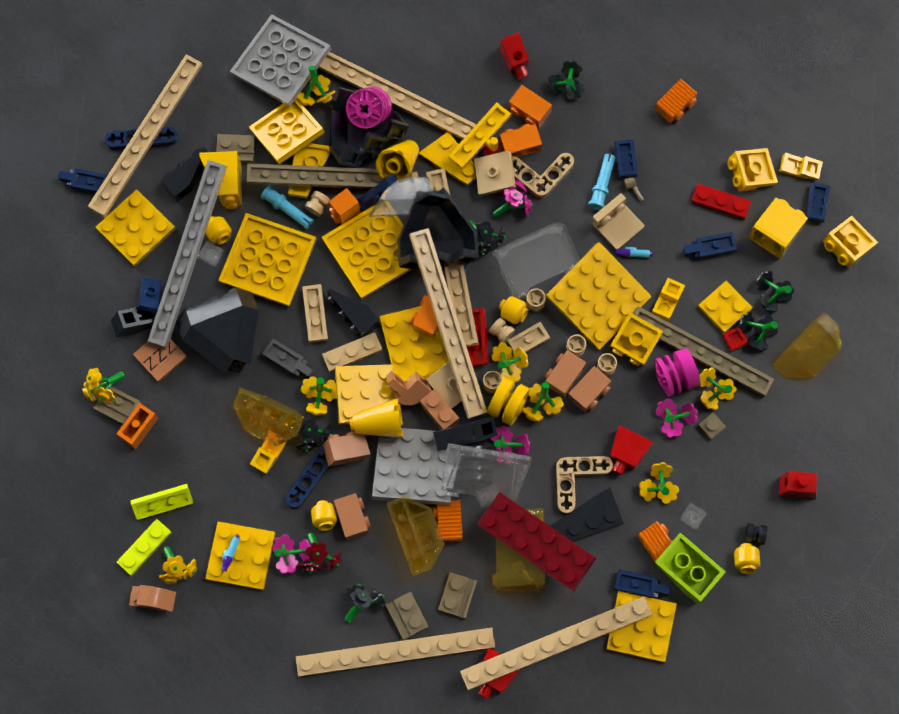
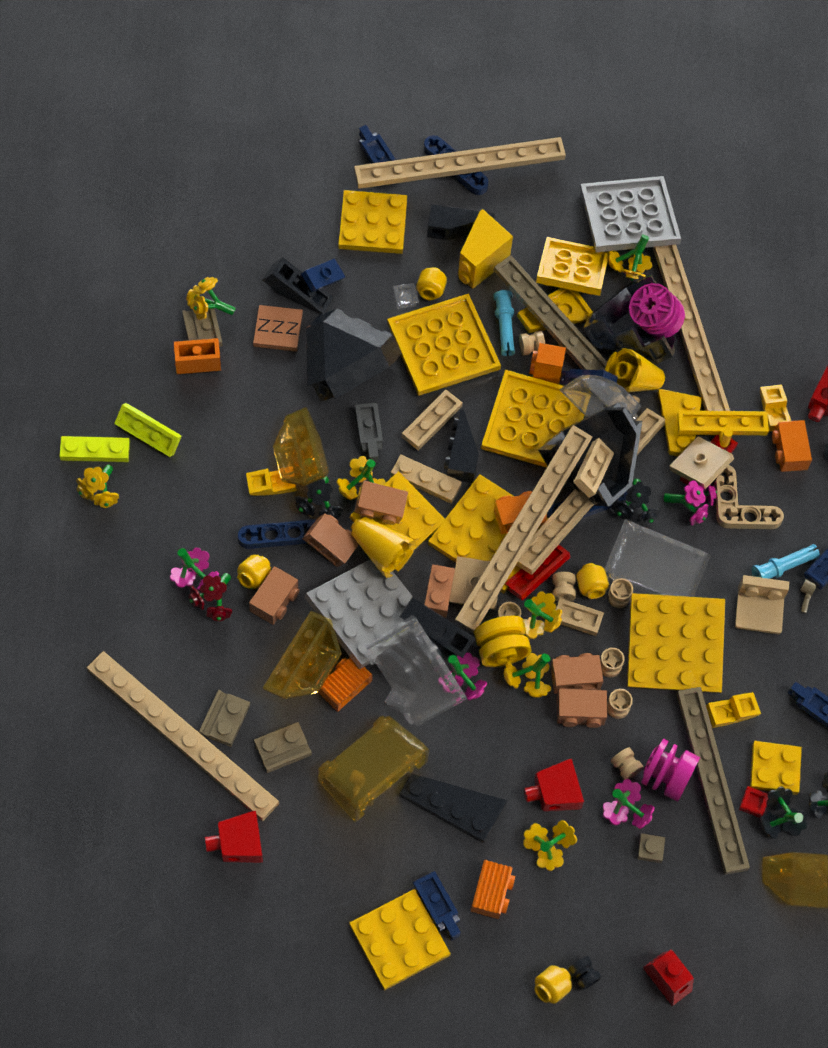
camera: 40 degrees right, 10 degrees down
nougat brick [129,585,176,612] -> none
light grey plate [148,160,227,347] -> none
yellow plate [205,522,276,590] -> none
dark tan plate [216,134,255,163] -> none
piece [221,535,240,572] -> none
black plant [344,584,386,623] -> none
nougat brick [386,371,432,405] -> none
tan plate [460,596,652,691] -> none
dark red plate [477,492,597,592] -> none
orange brick [500,124,542,157] -> none
tan beam [556,456,613,515] -> none
yellow plate [611,312,663,367] -> none
piece [616,247,653,258] -> none
lime slope [655,533,726,604] -> none
clear tile [680,503,707,530] -> none
yellow plant [699,368,737,410] -> none
none -> nougat brick [354,481,408,525]
none -> tan plate [574,438,614,498]
none -> tan wheel [611,747,644,780]
none -> yellow slope [760,385,791,432]

